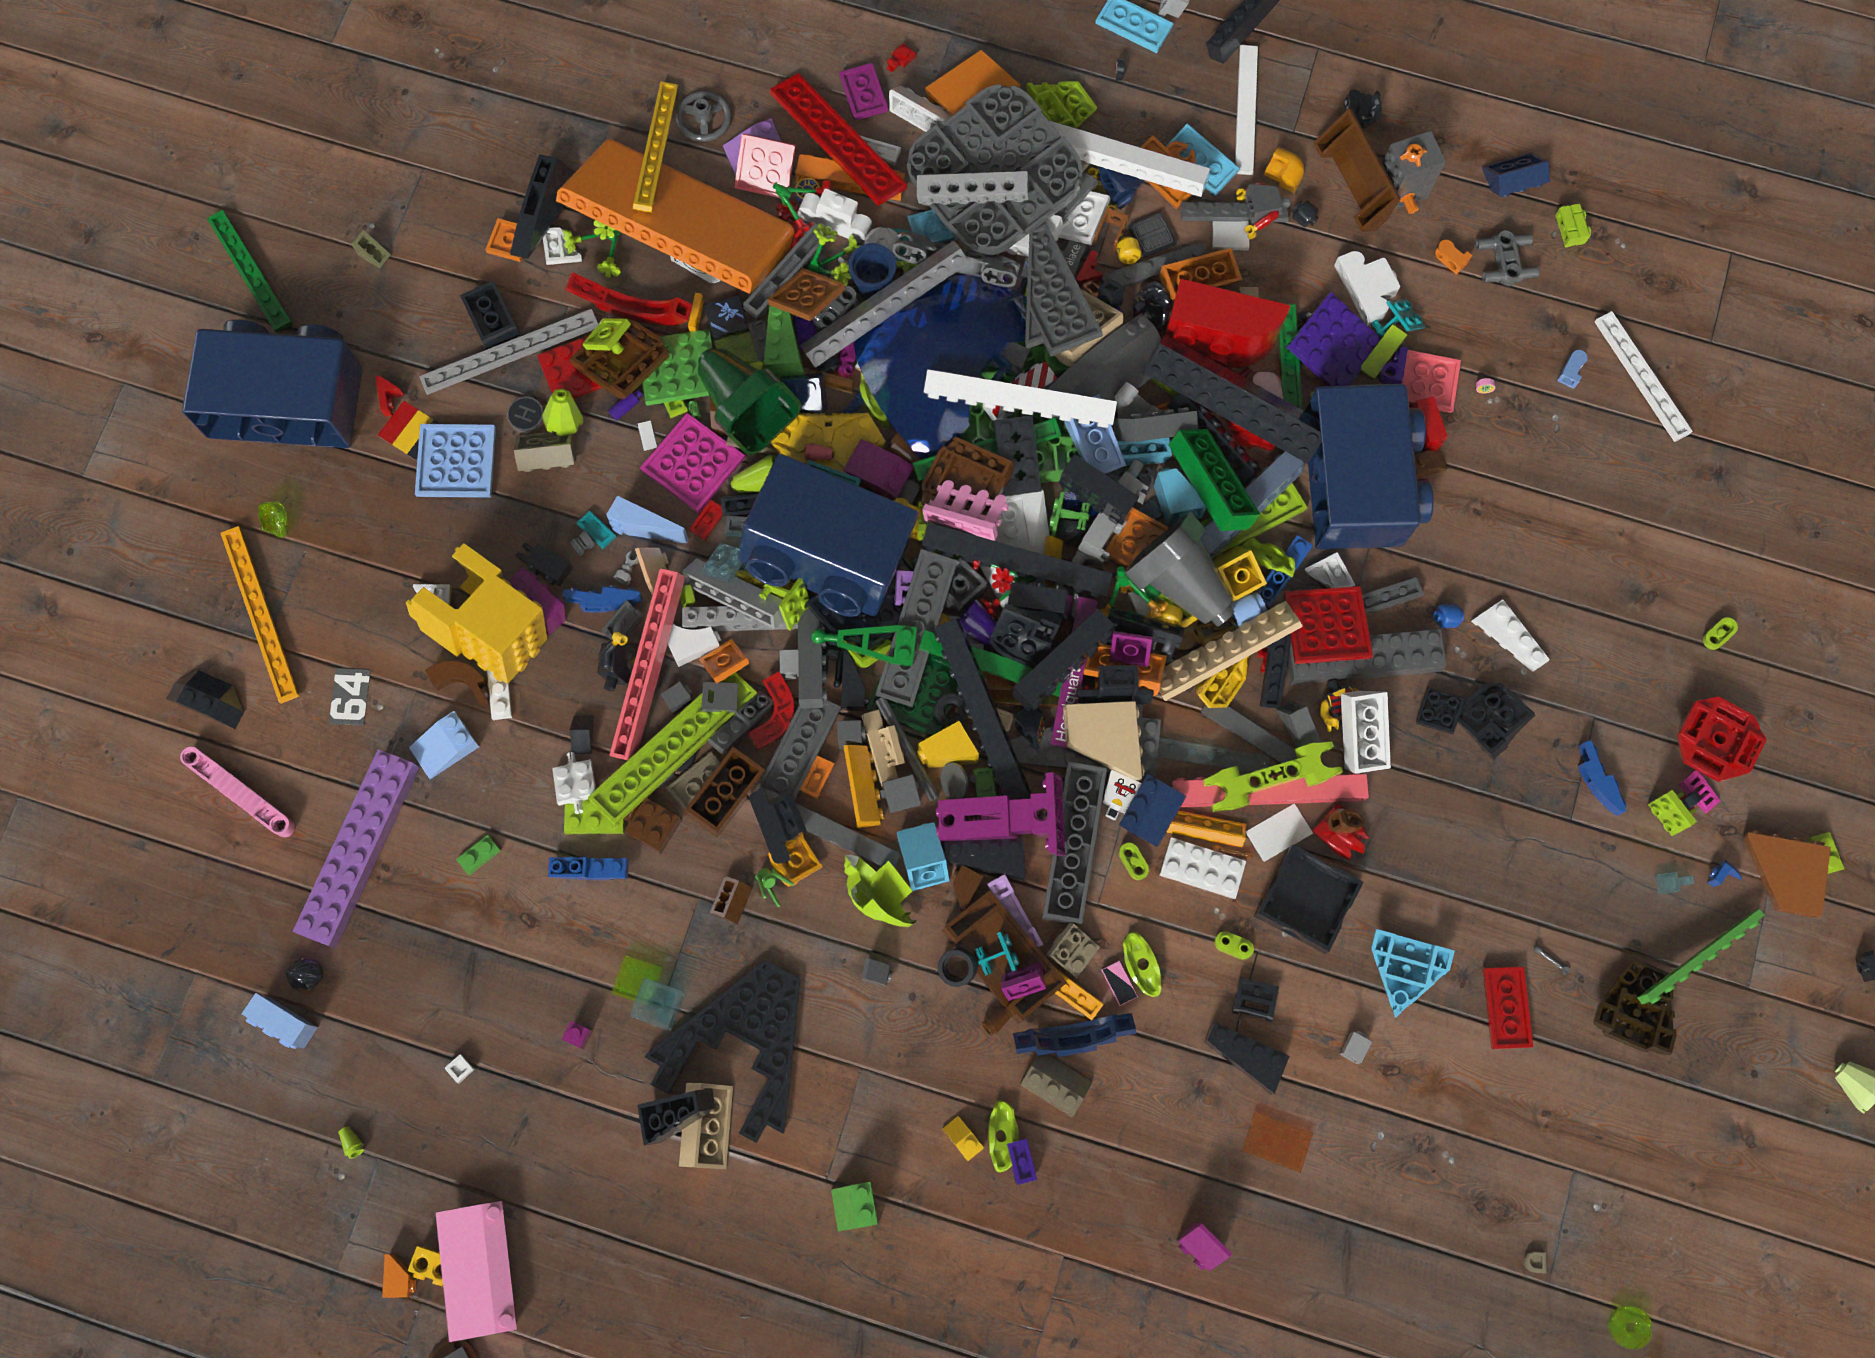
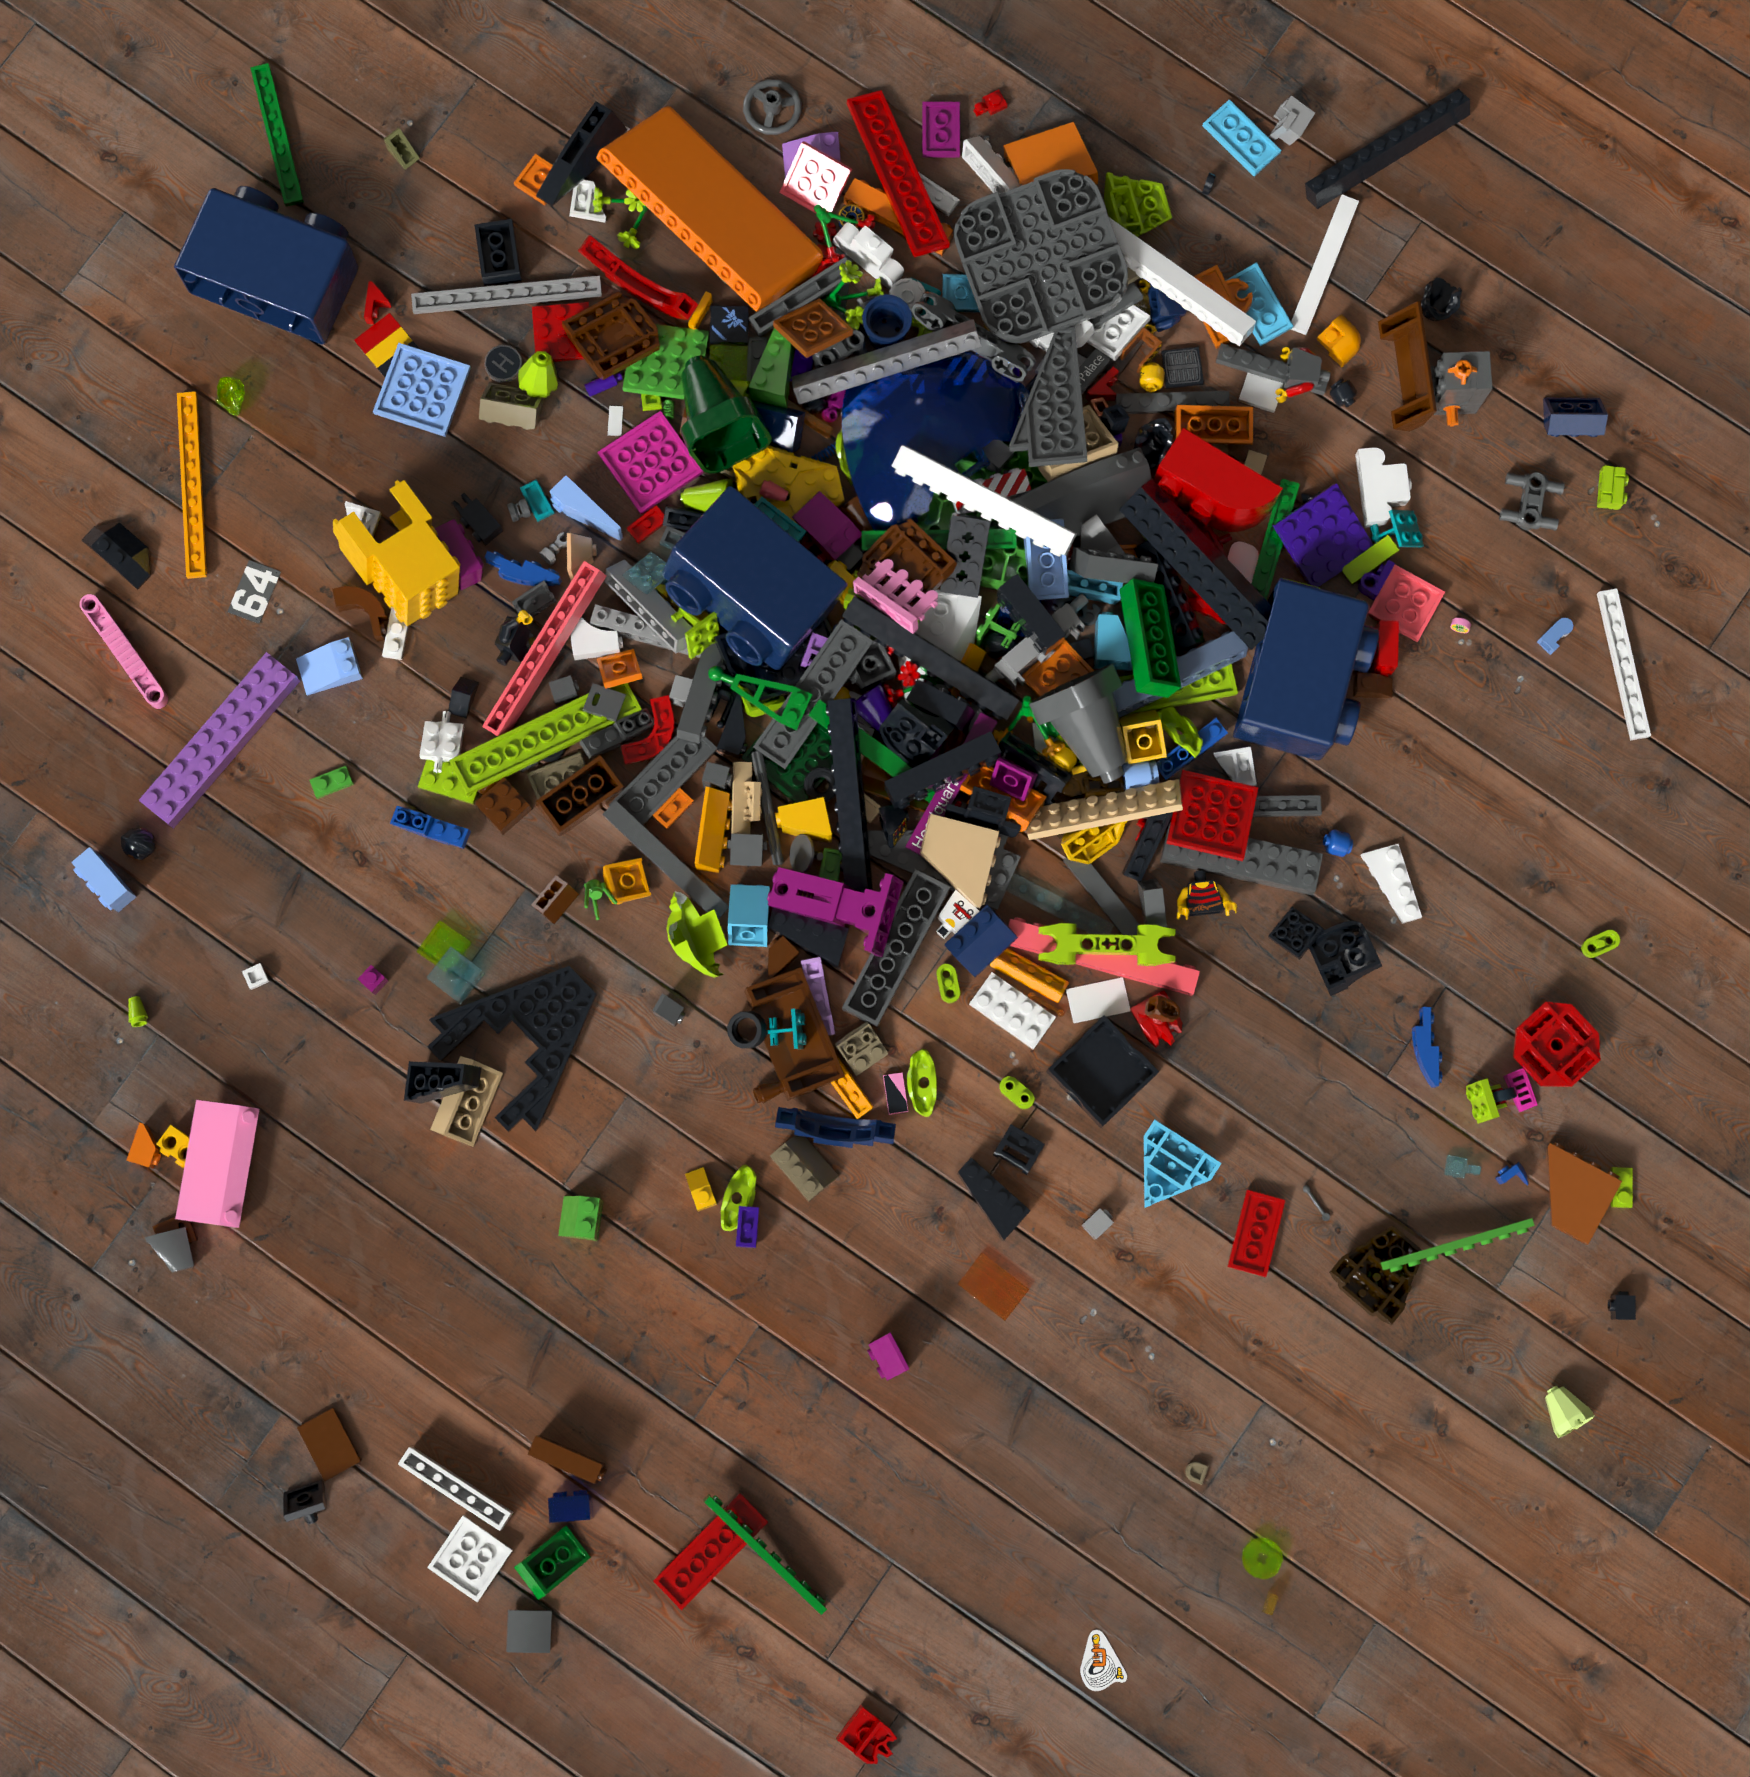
camera: 15 degrees right, 5 degrees up
lime tile [583,318,631,354] -> none
yellow plate [633,81,678,212] -> none
lime tile [680,585,695,608] -> none
black plate [749,788,806,864] -> none
light grey brick [917,171,1028,205] -> none
magenta tile [1001,962,1046,1001] -> none
white slope [1341,691,1391,774] -> none
orange leg [1435,240,1473,275] -> none

